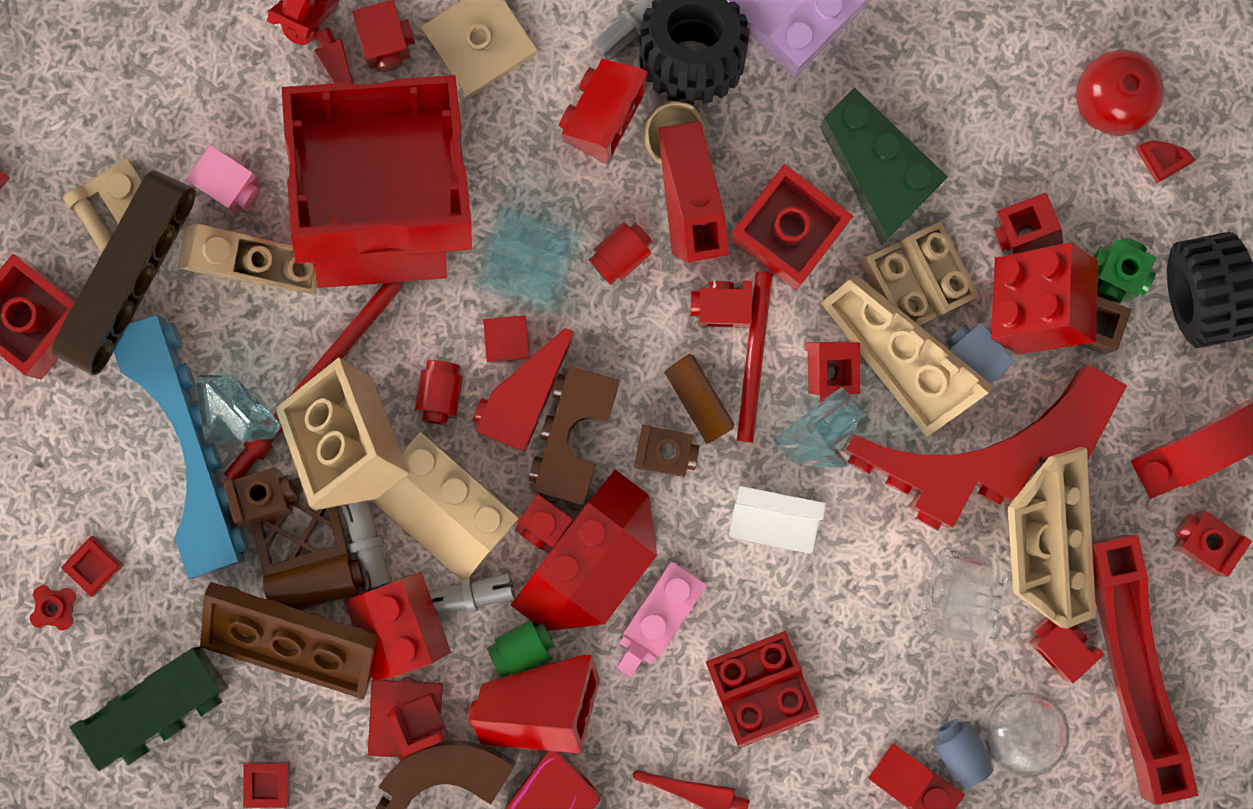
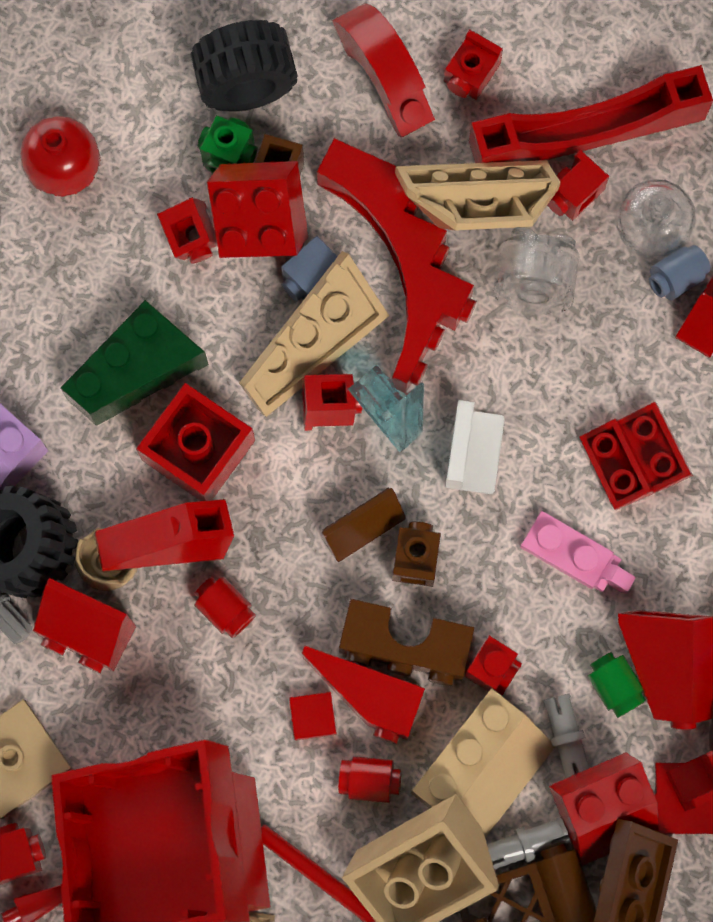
camera: 90 degrees left, 10 degrees down
clear light blue bracket [474,206,583,315] -> none
red wedge [511,469,657,631] -> none
red brick [690,280,752,328] -> none
red bar [736,272,773,443] -> none
tan slope [859,221,980,326] -> none
red tile [1135,140,1196,184] -> none

